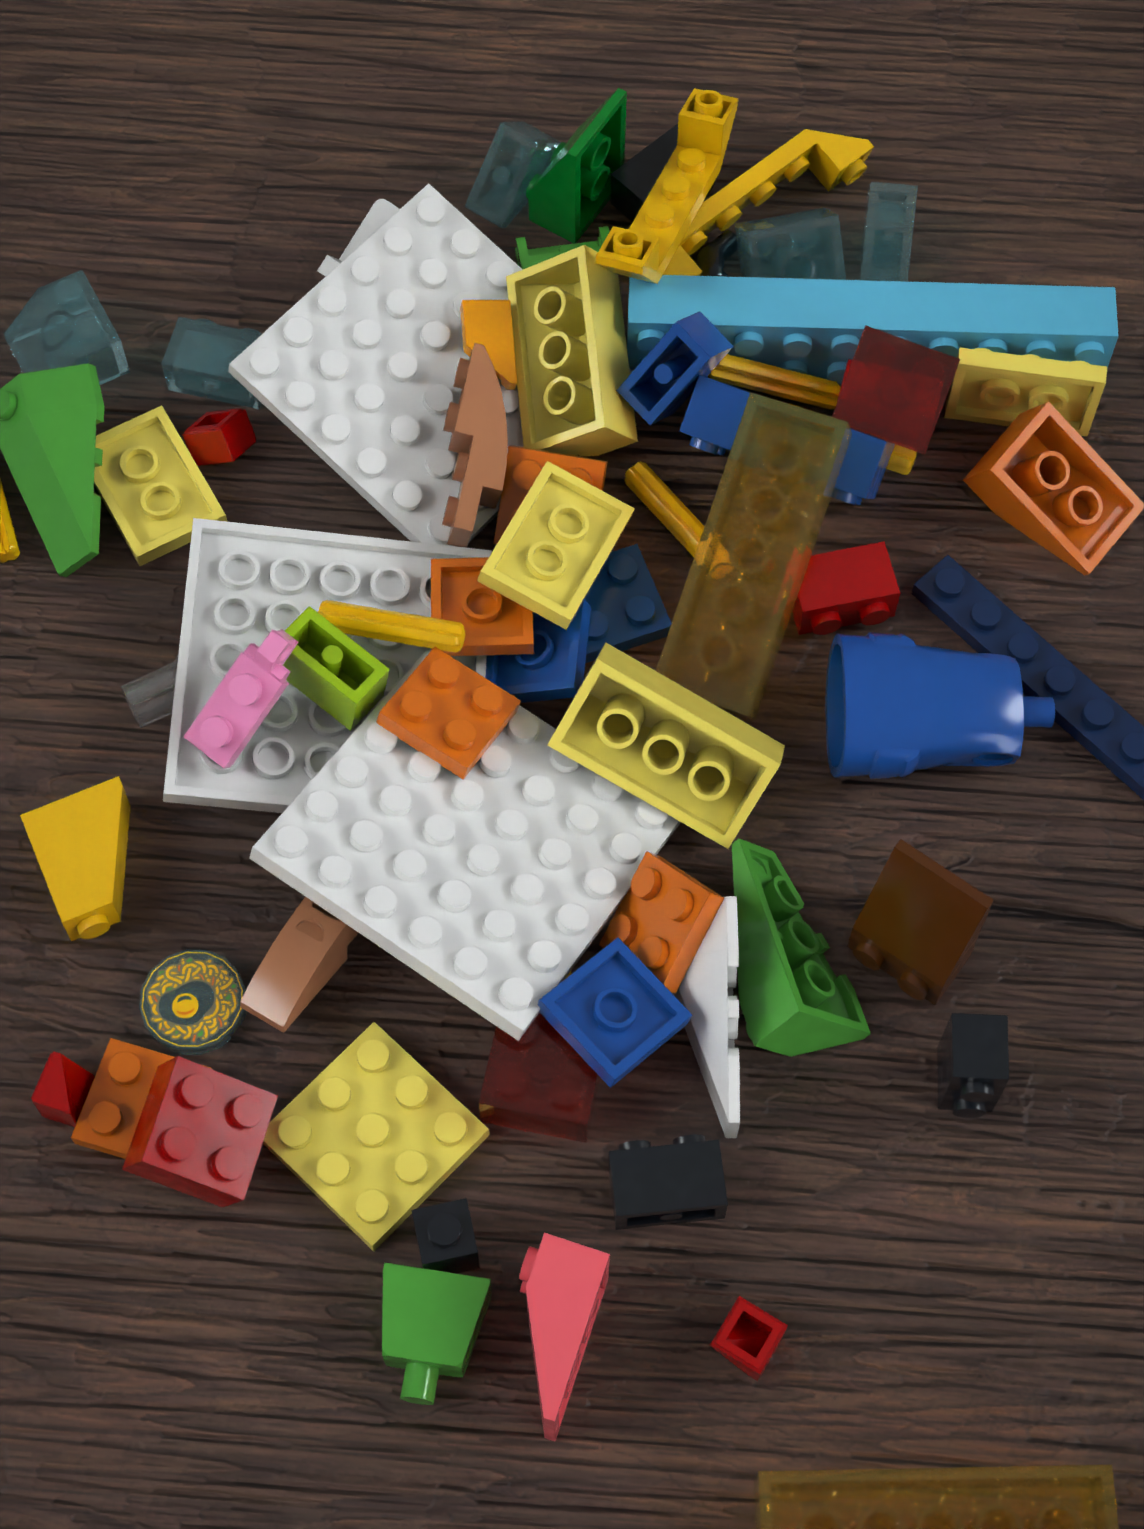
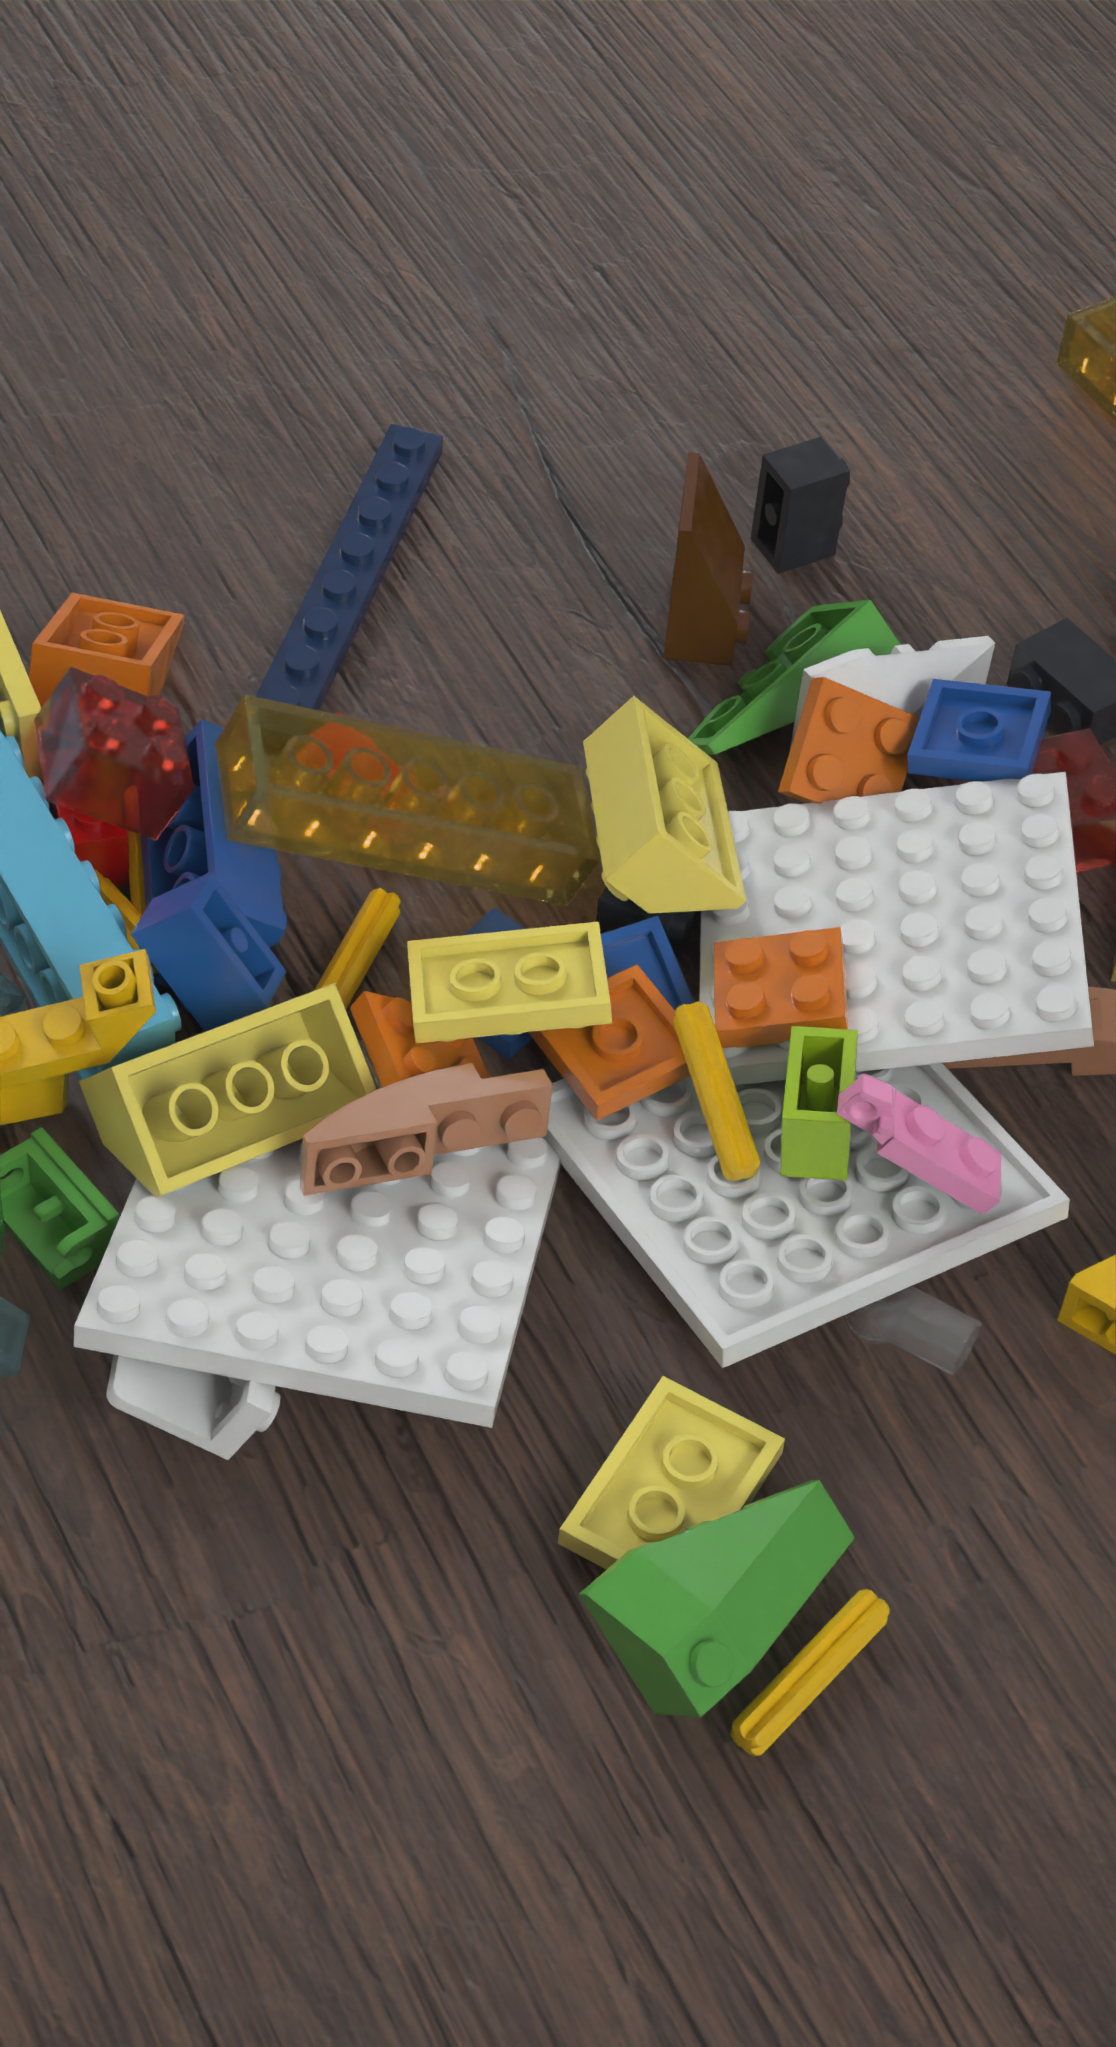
camera: 125 degrees left, 15 degrees down
clear light blue slope [4,270,130,385] -> none
clear light blue brick [161,317,262,409] -> none
red slope [182,408,256,466] -> none
light orange tile [460,300,517,390] -> none
blue torso [825,633,1055,779] -> none

